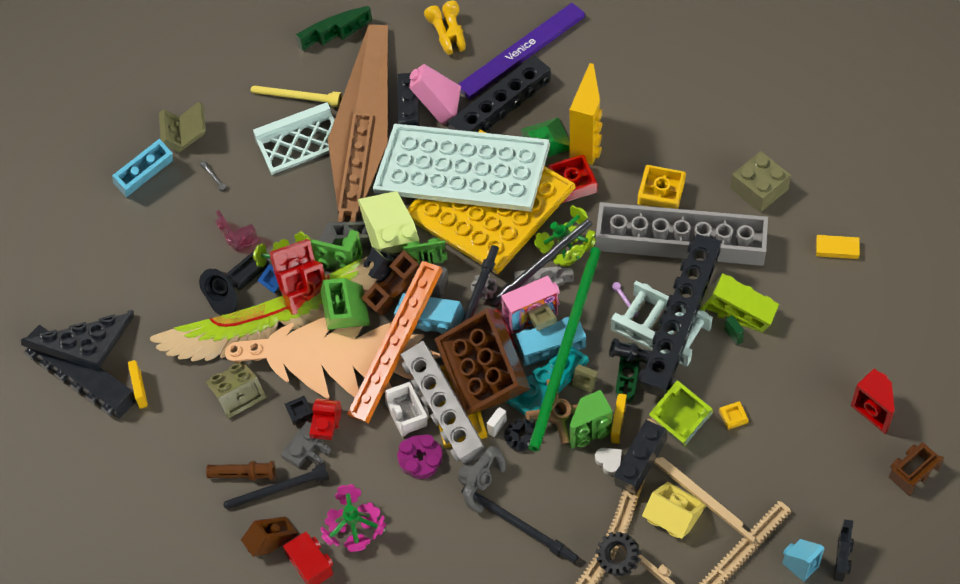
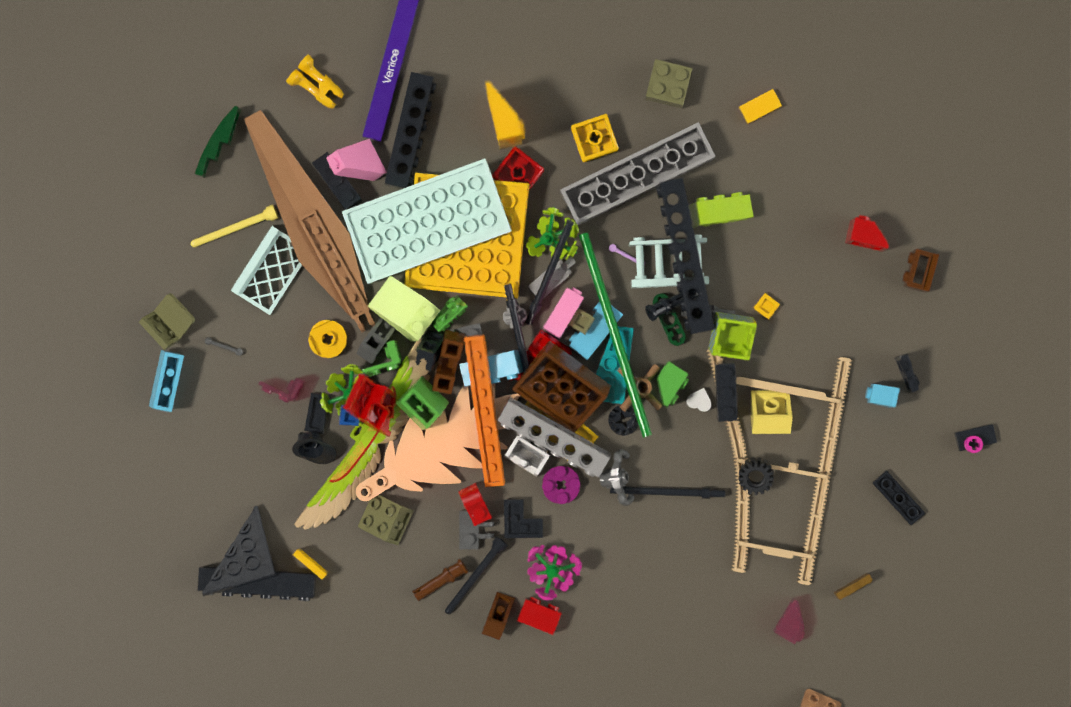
camera: 35 degrees left, 30 degrees up
black plate [284,395,313,425] -> none
white tile [487,407,507,437] -> none
green slope [521,117,570,158] -> none
olive plate [572,364,598,393] -> none
yellow tile [611,394,627,444] -> none
dark green tile [724,315,745,345] -> none
none -> yellow plate [308,320,347,358]
none -> black plate [504,499,543,538]

